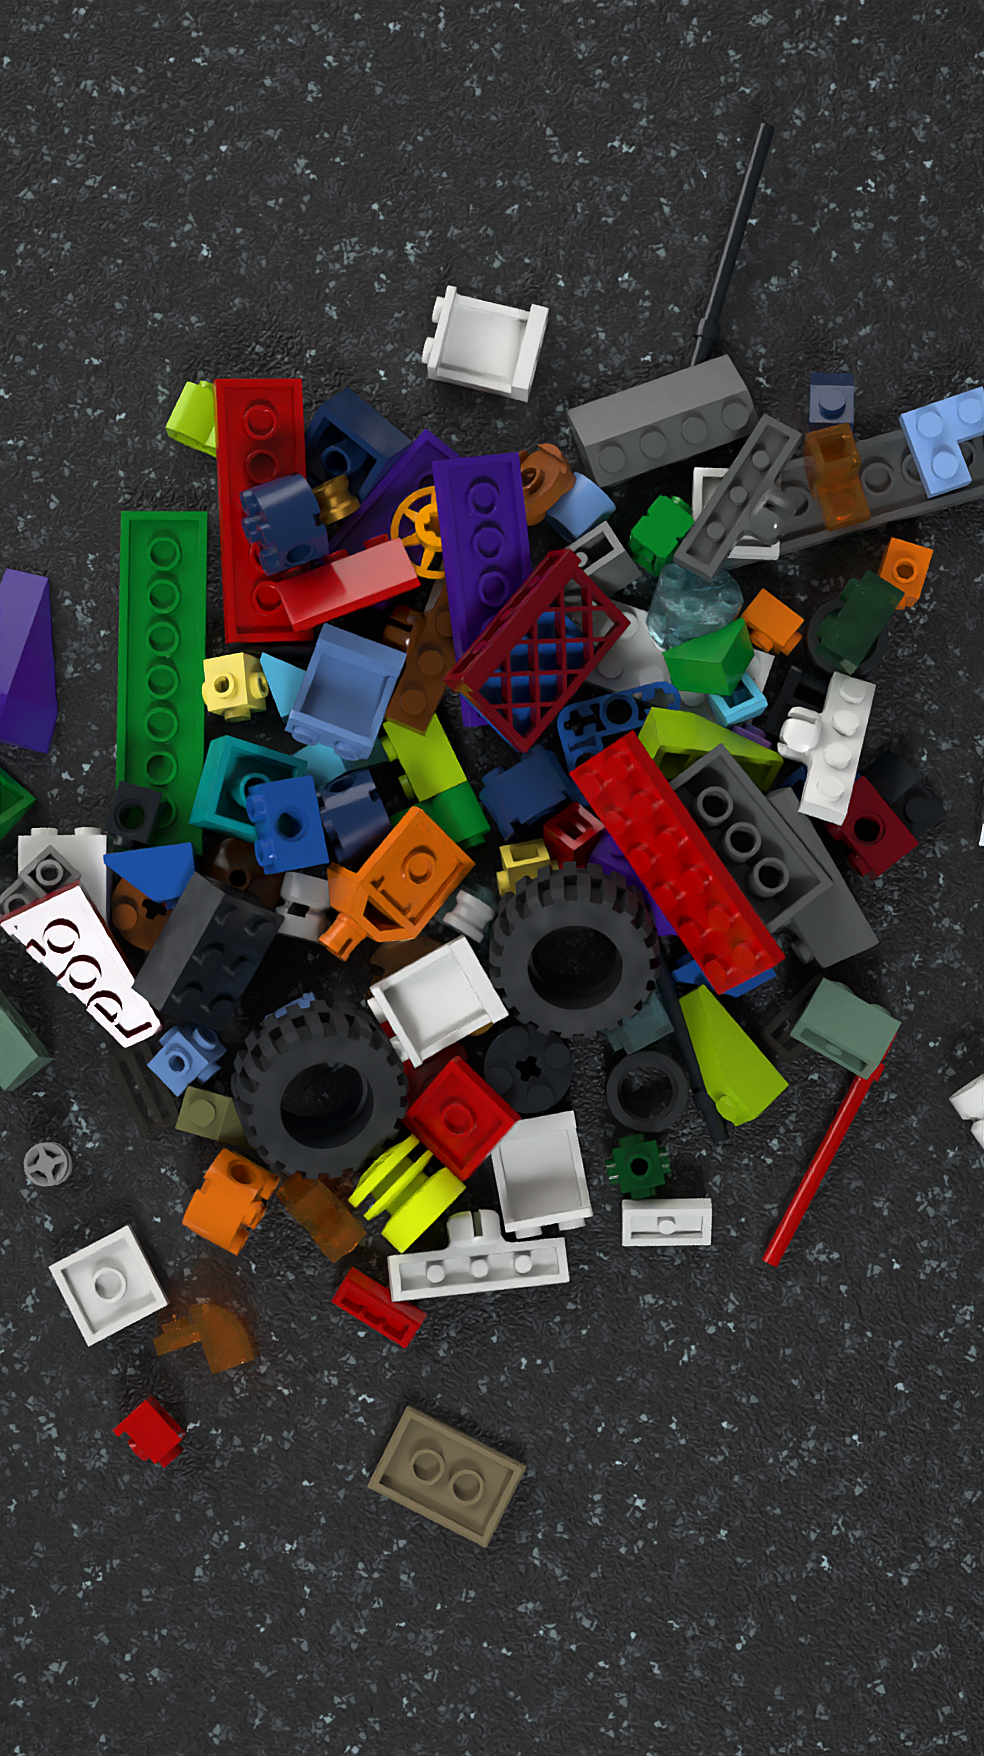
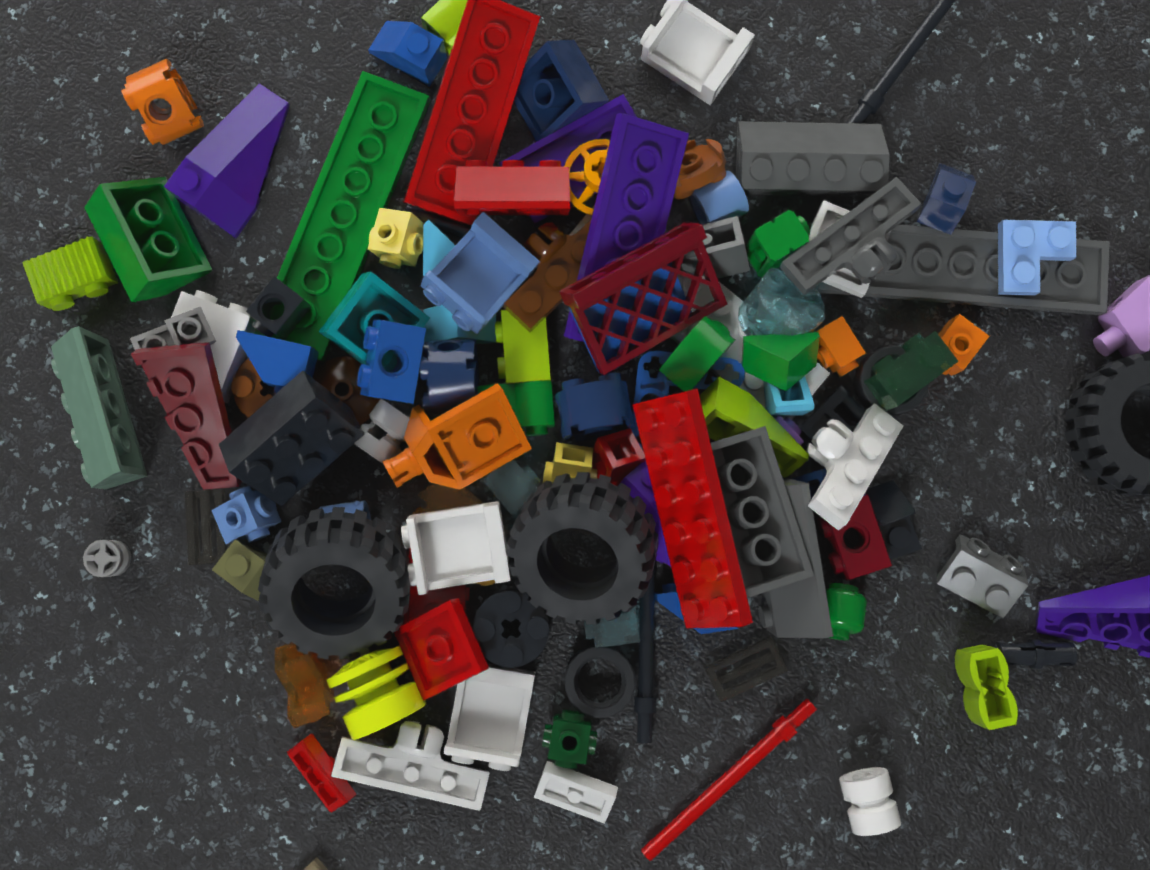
camera: 15 degrees right, 0 degrees up
white plate [49,1225,170,1346] -> none
red brick [112,1395,187,1468] -> none
clear orange brick [153,1301,259,1375] -> none
orange brick [182,1148,281,1256] -> none
dark blue brick [239,473,329,576] -> none
pearl gold wheel [312,474,361,525] -> none
light grey wheel [442,890,498,943] -> none
lime slope [679,984,789,1126] -> none
sand green brick [789,978,901,1080] -> none
clear orange brick [803,422,871,532] -> none
none -> blue slope [368,21,448,87]
none -> green brick [659,316,736,392]
none -> green head [826,583,867,640]

